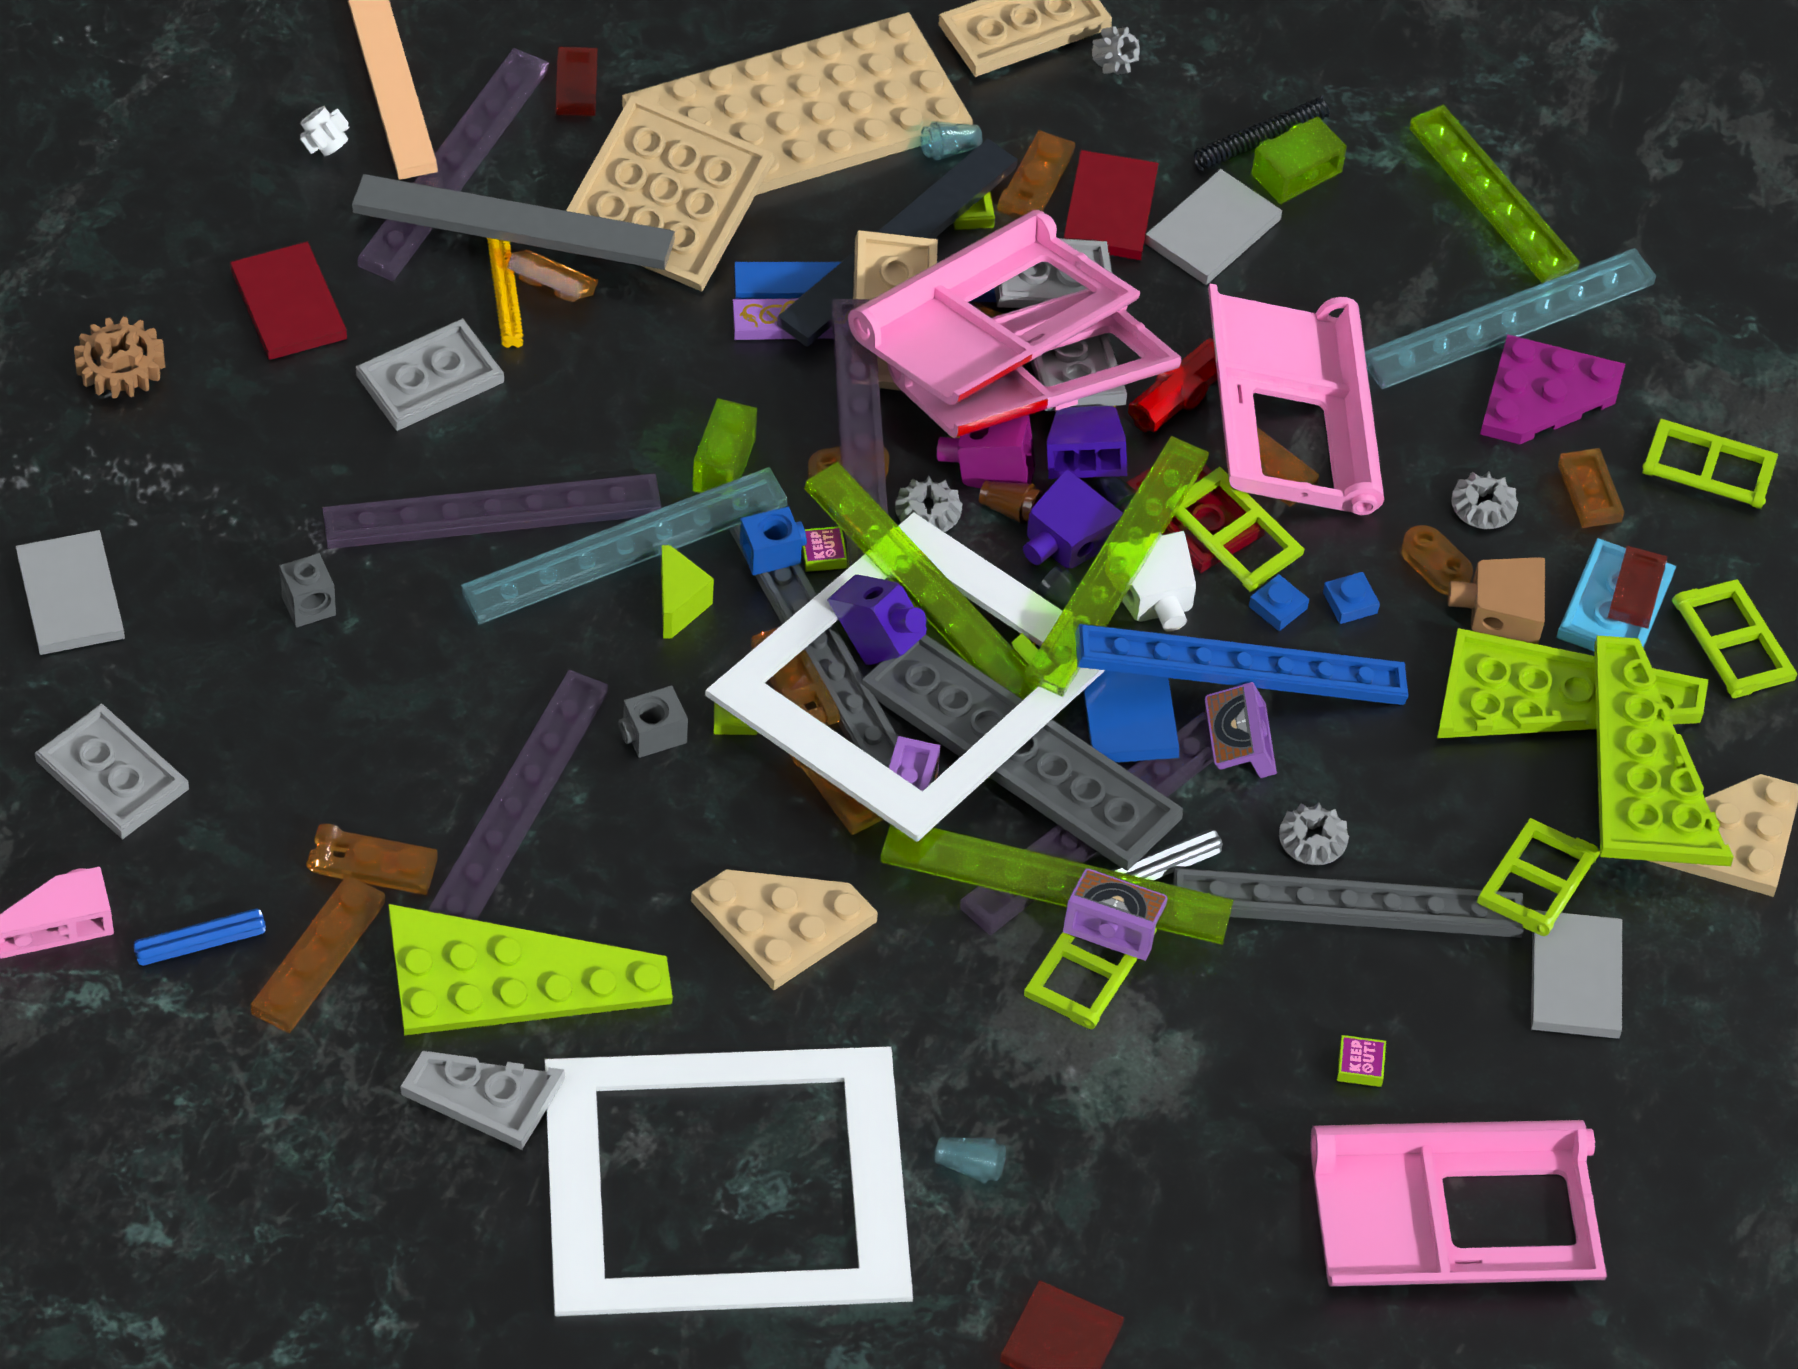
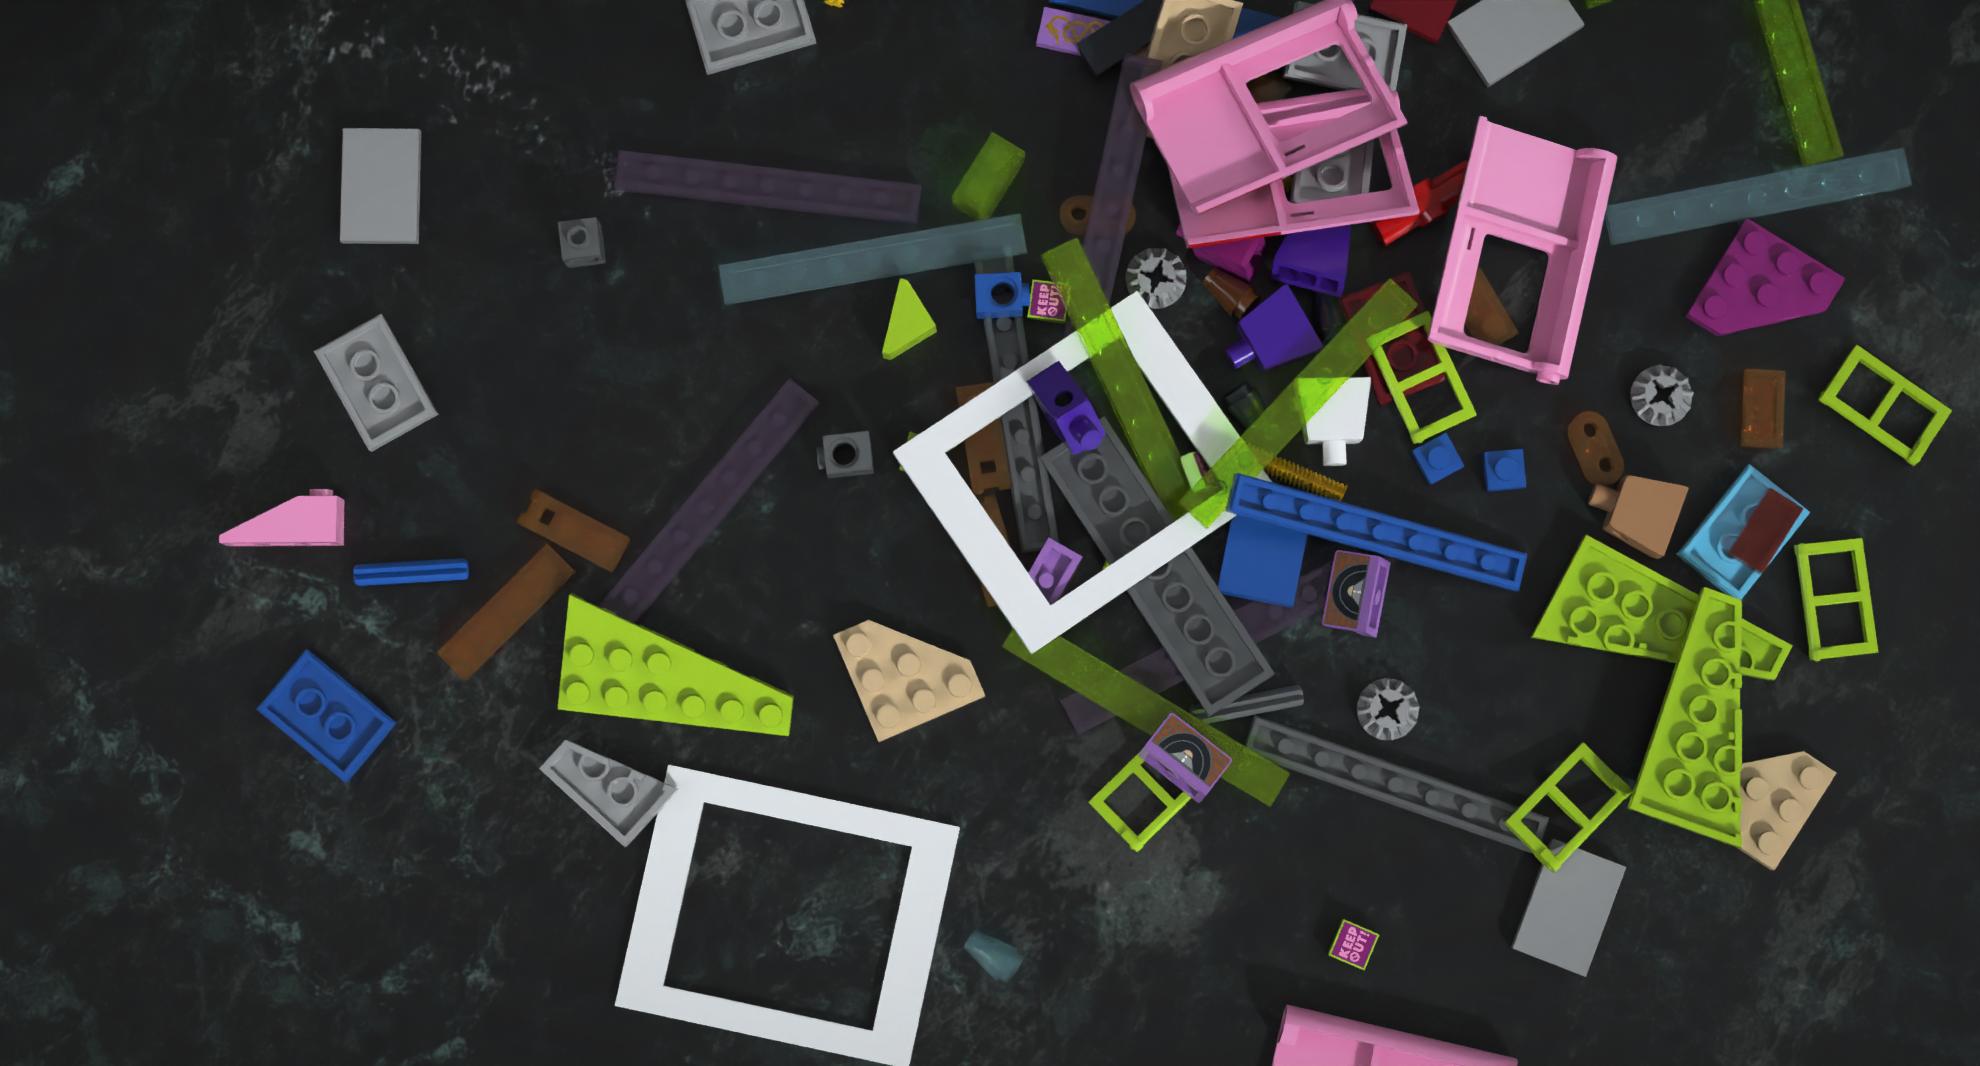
camera: 20 degrees right, 30 degrees up
none -> blue tile [256,649,397,783]

